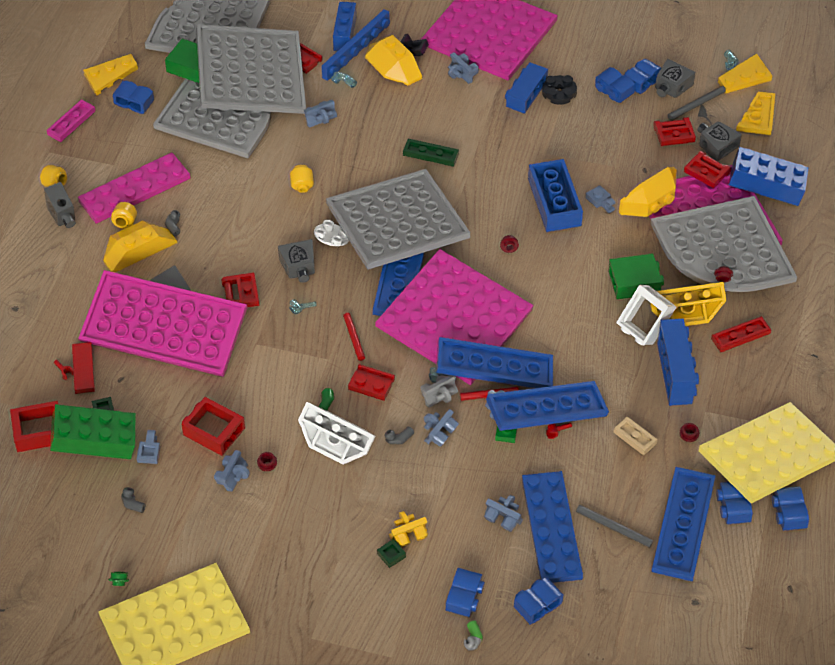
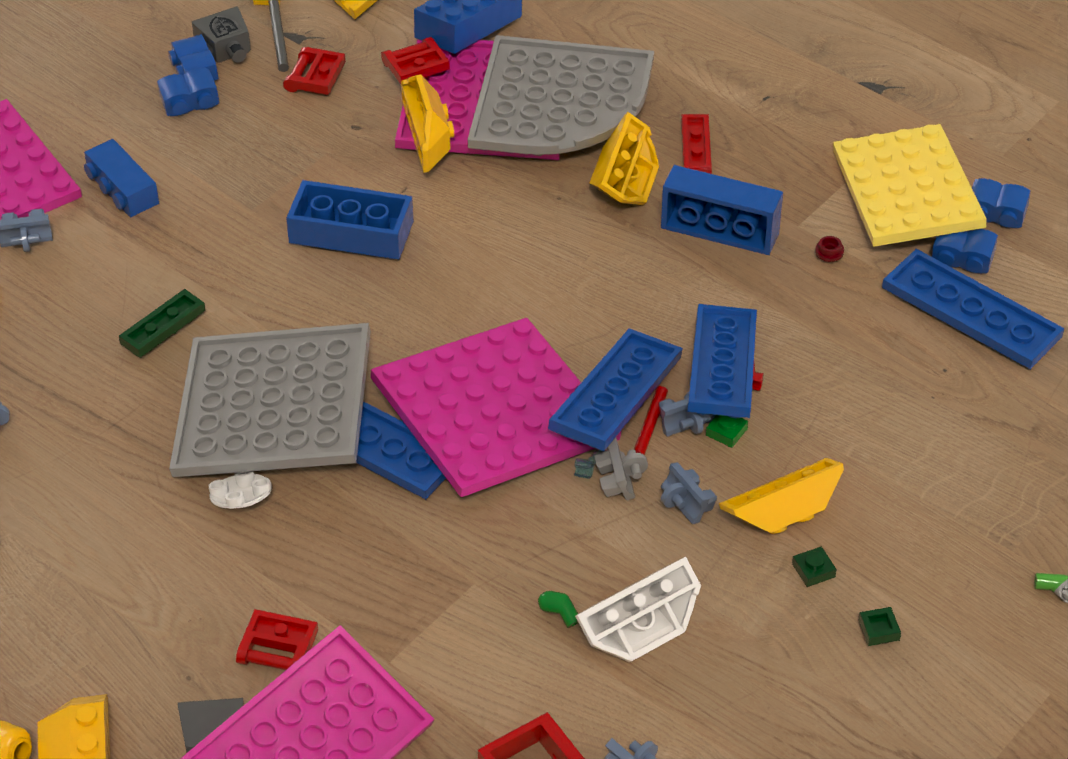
camera: 65 degrees left, 5 degrees down
dark grey arm [165,210,181,236] -> none
dark red plate [257,452,277,471] -> none
dark grey torso [278,239,315,283] -> none
clear light blue hand [289,299,317,314] -> none
yellow head [290,165,314,193] -> none
red bar [343,313,365,361] -> none
red plate [348,364,395,401] -> none
dark grey arm [384,426,414,444] -> none
yellow hips [389,511,428,548] -> none
blue brick [445,568,485,617] -> none
sand blue hips [484,495,523,532] -> none
dark red plate [500,235,519,253] -> none
blue brick [514,577,564,625] -> none
blue plate [522,471,583,583] -> none
black plate [542,75,577,105] -> none
dark grey bar [576,505,653,548] -> none
sand blue plate [586,185,615,213] -> none
green brick [608,254,664,300] -> none
tan plate [614,417,658,456] -> none
white window [616,285,676,346] -> none
dark grey torso [697,122,742,161] -> none
dark red plate [714,266,733,282] -> none
none -> yellow wedge [719,458,844,534]
none -> dark green plate [792,546,837,587]

